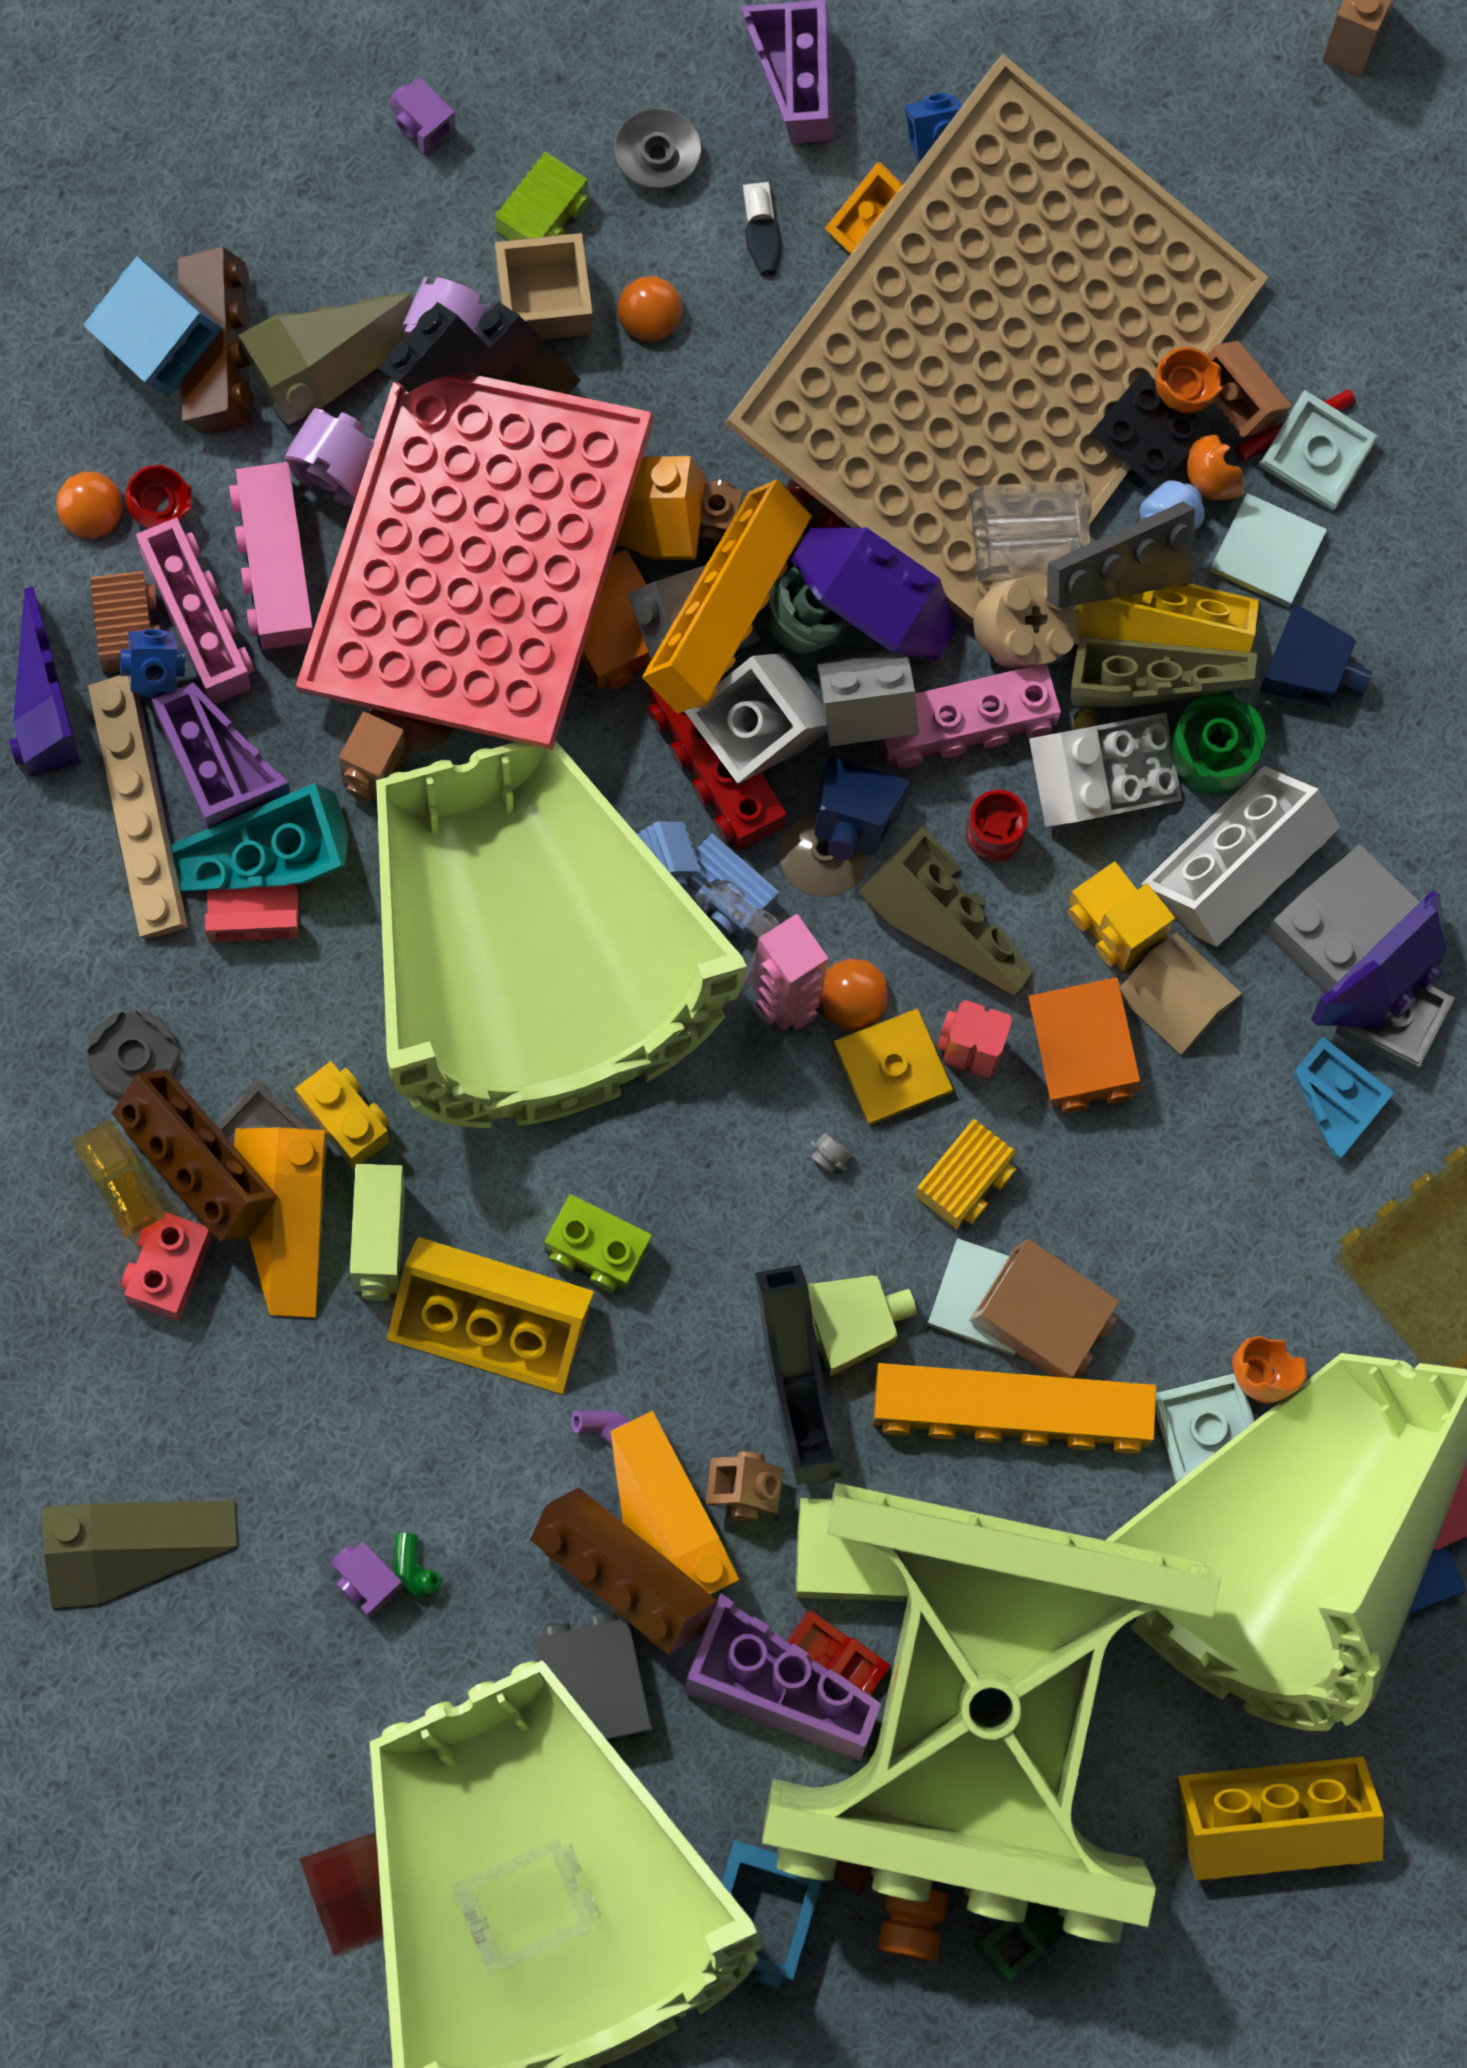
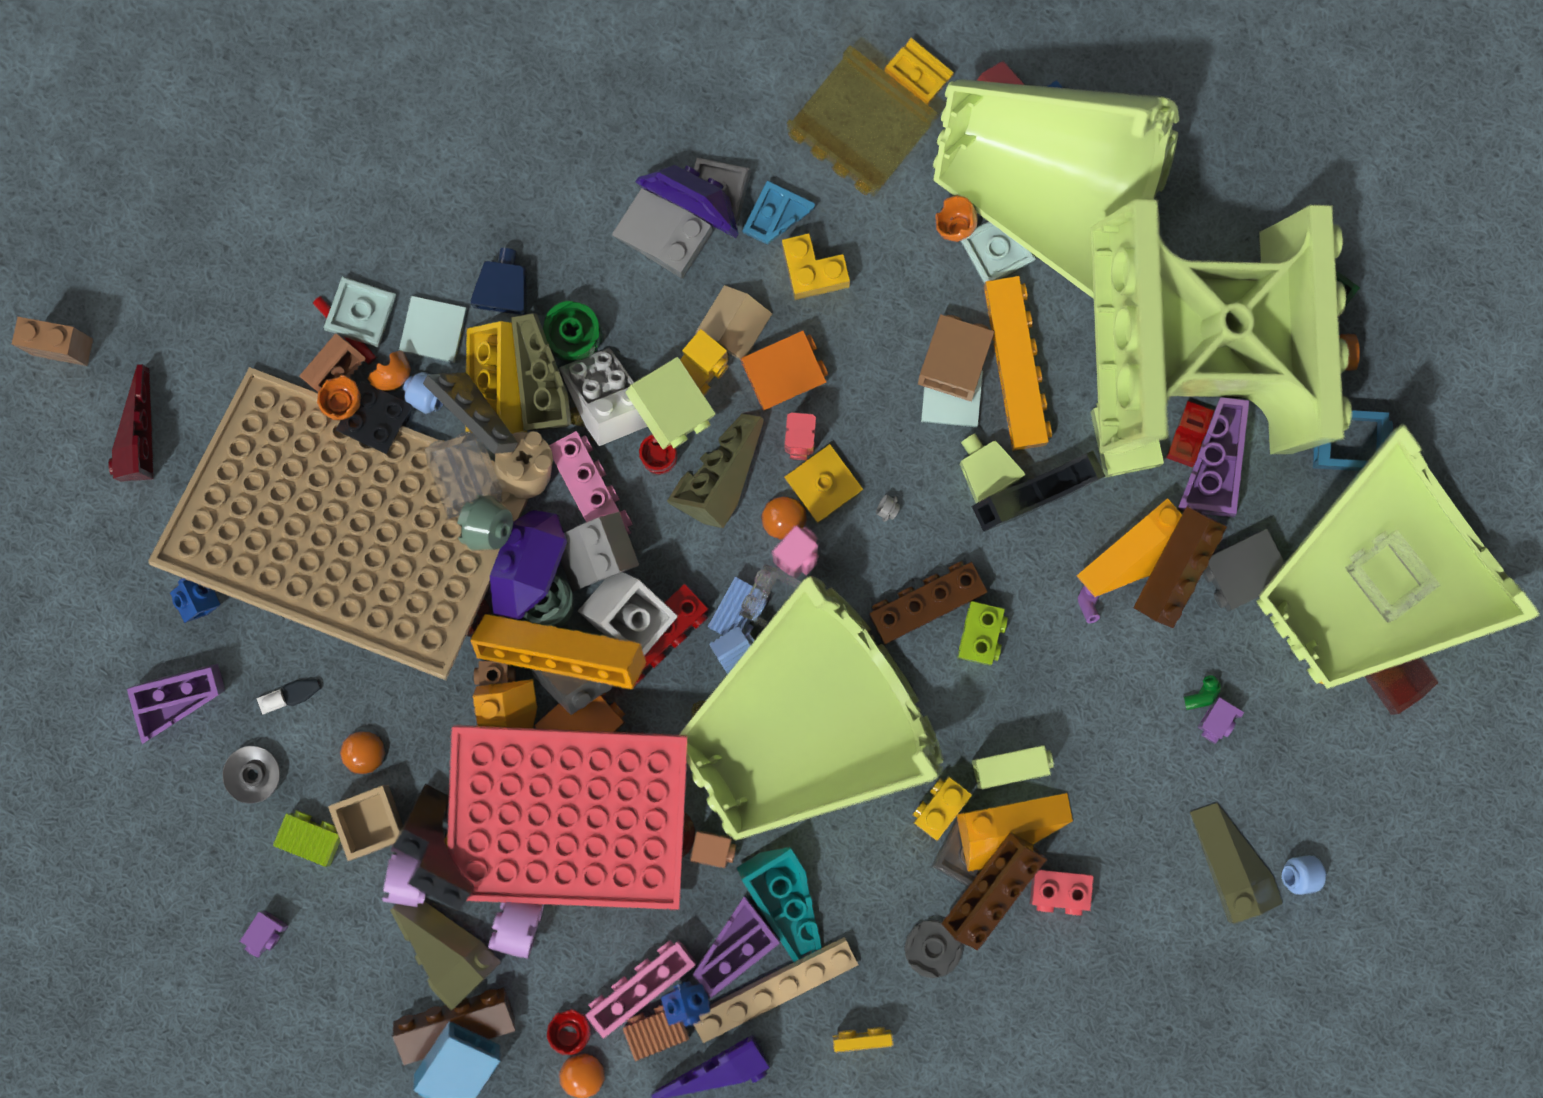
camera: 90 degrees left, 10 degrees up
clear yellow slope [70,1119,166,1239] -> none
coral panel [205,885,299,942] -> none
bright pink brick [229,462,313,650] -> none
yellow slope [386,1237,594,1394] -> none
medium nougat brick [706,1452,783,1522] -> none
dark tan dish [779,812,869,897] -> none
dark blue torso [814,755,910,860] -> none
light orange slope [825,162,903,253] -> none
yellow brick [915,1119,1017,1230] -> none
white slope [1141,766,1340,947] -> none
yellow slope [1178,1756,1384,1880] -> none
none -> dark red wedge [108,364,154,481]
none -> sand green cone [457,495,513,551]
none -> yellowish green brick [625,357,715,449]
none -> yellow brick [782,234,850,300]
none -> yellow plate [833,1027,893,1052]
none -> reddish brown brick [869,560,987,645]
none -> light blue head [1282,855,1326,895]

